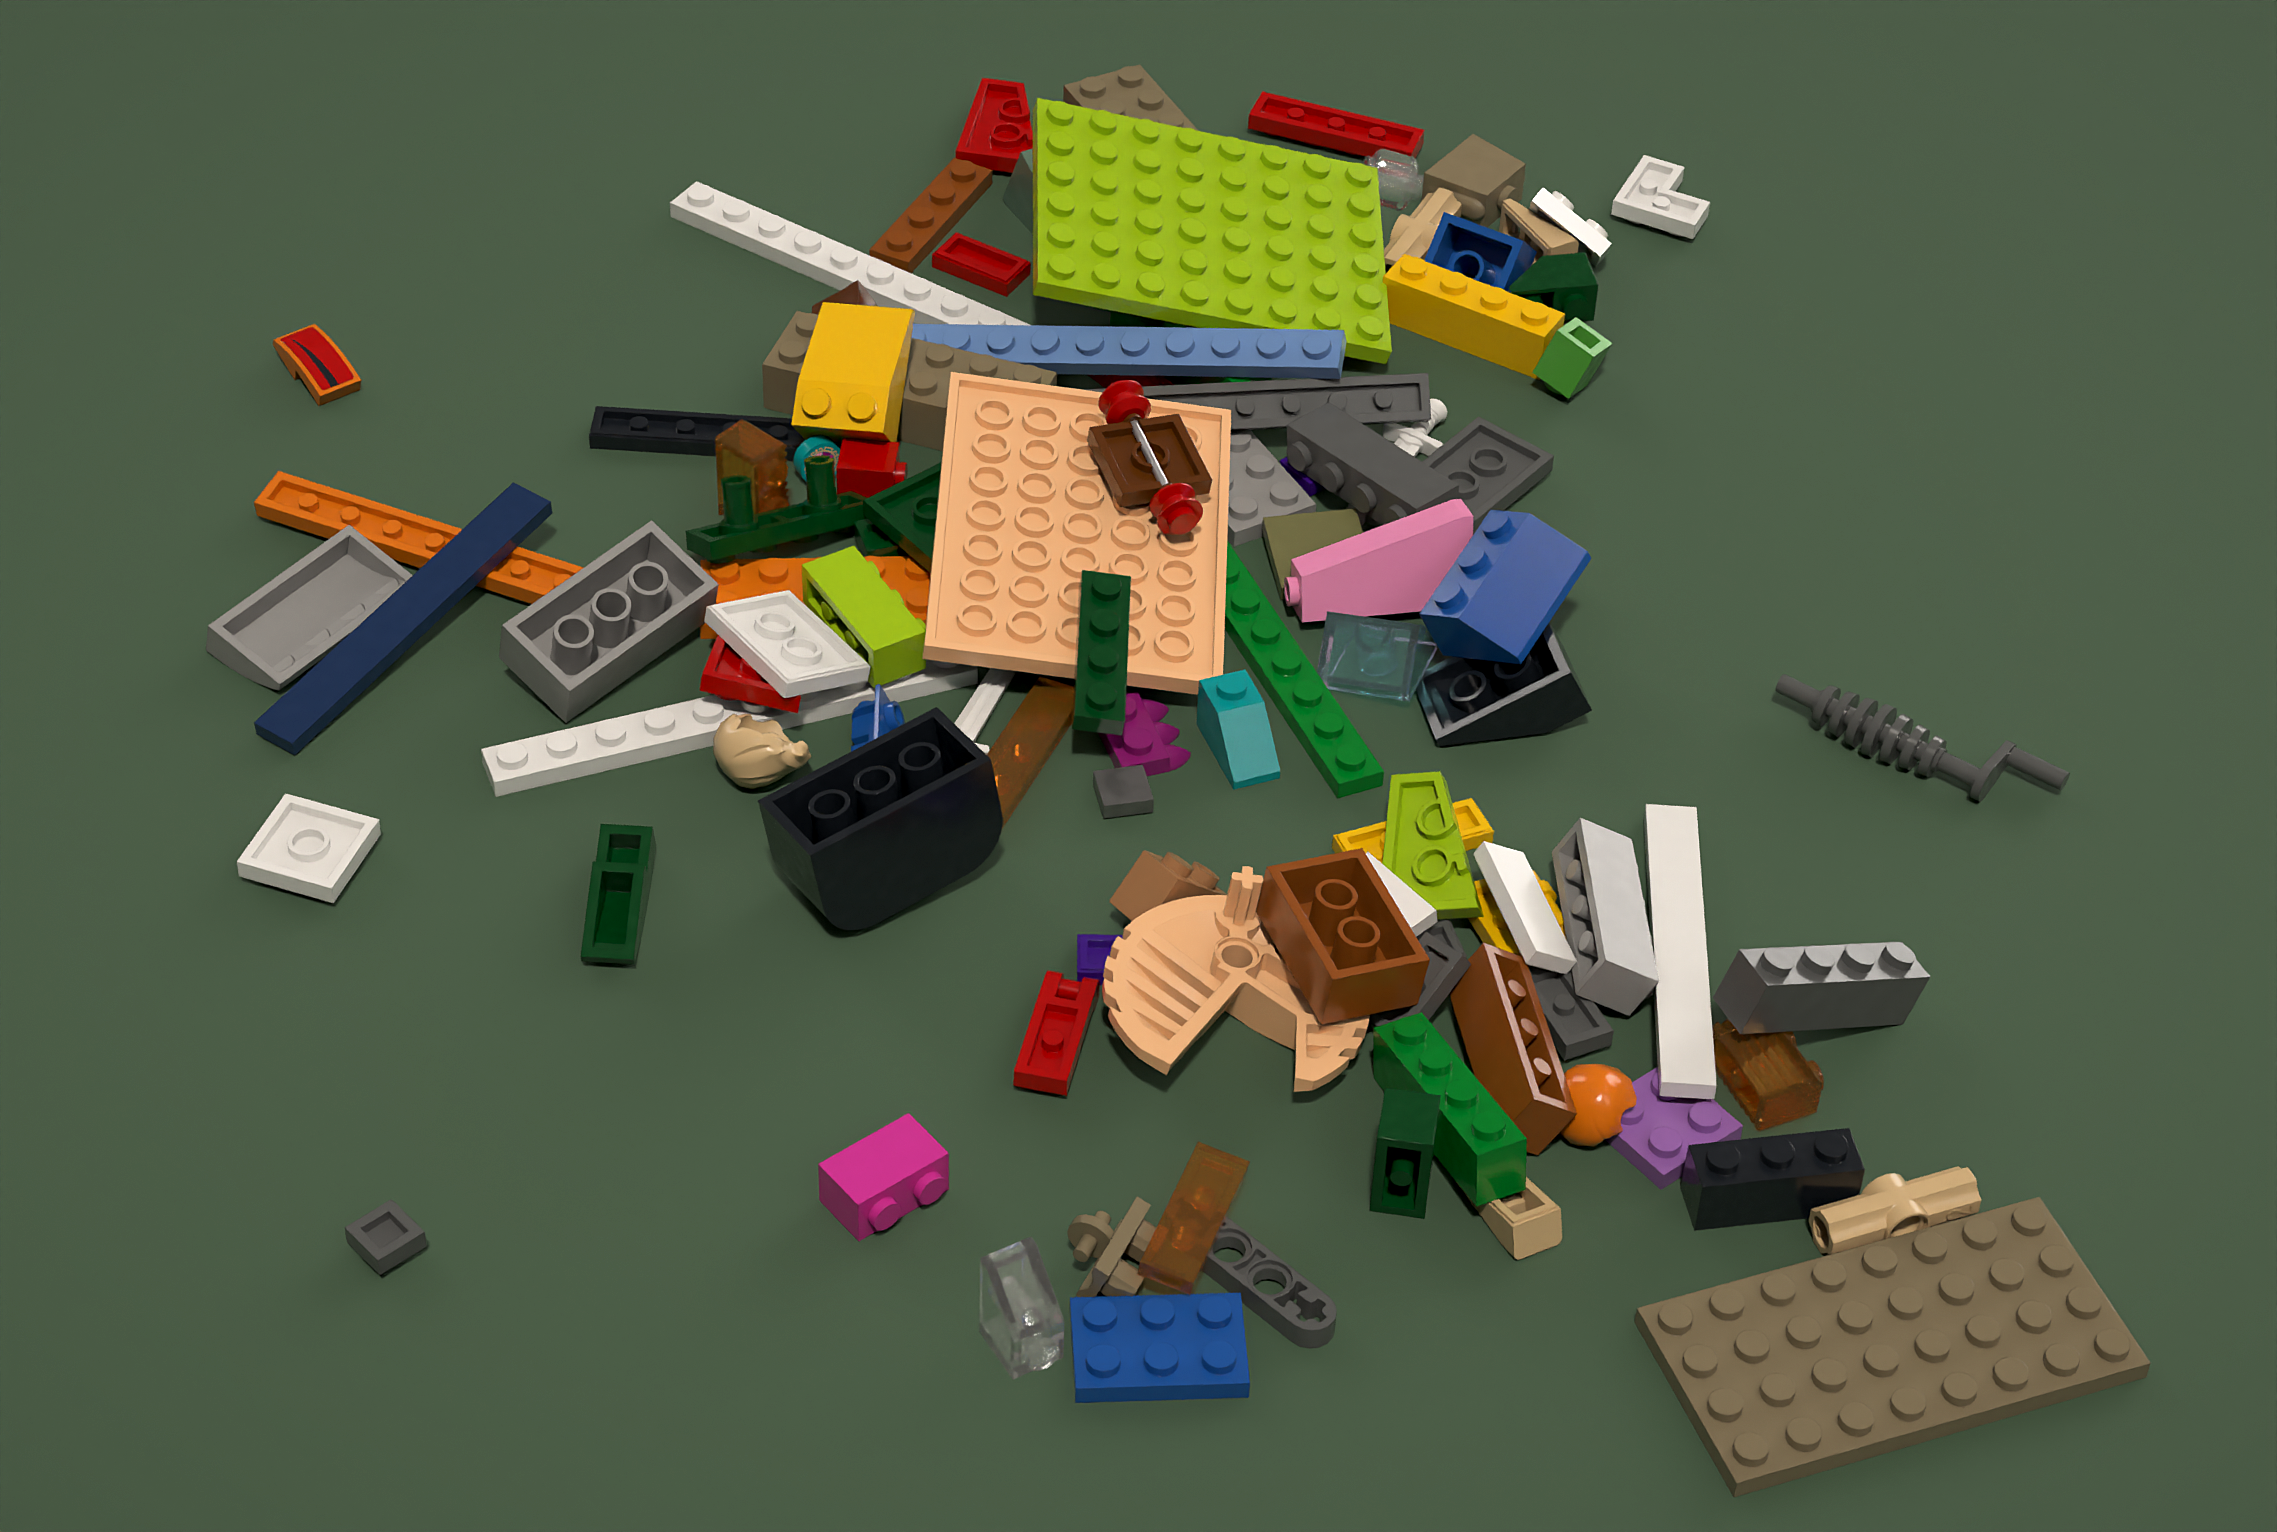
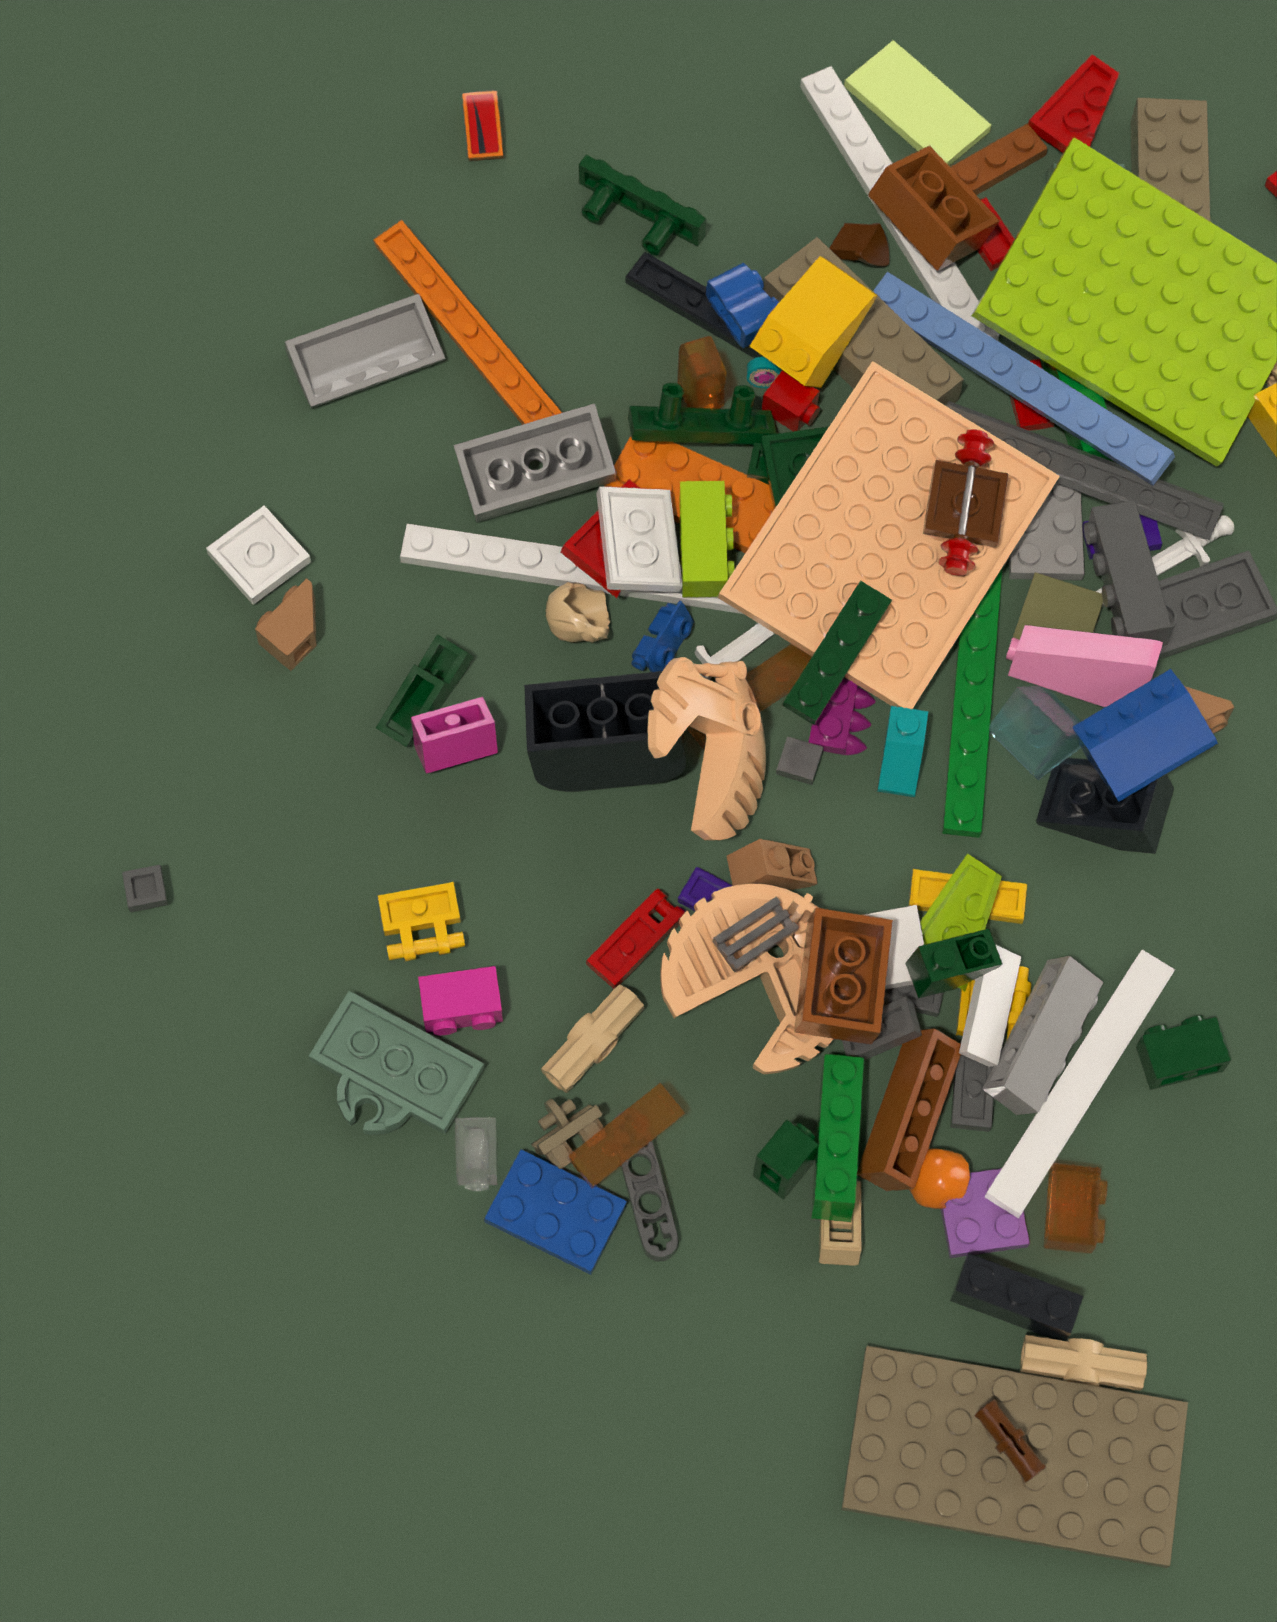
camera: 30 degrees right, 25 degrees up
dark blue tile [254,482,553,755] -> none
dark grey brick [1713,942,1930,1034] -> none
none -> medium nougat slope [255,578,317,671]
none -> sand green plate [309,991,484,1135]
none -> yellow plate [378,882,465,961]
none -> dark pink brick [411,697,498,774]
none -> tan piece [541,984,644,1093]
none -> dark green plate [579,155,706,256]
none -> light nougat piece [648,657,766,841]
none -> blue brick [706,263,779,348]
none -> flat silver tile [712,897,799,973]
none -> yellowish green tile [844,40,992,166]
none -> dark orange brick [868,145,1000,271]
none -> dark green slope [905,929,1003,999]
none -> reddish brown pin [974,1400,1046,1483]
none -> dark green brick [1136,1015,1231,1090]

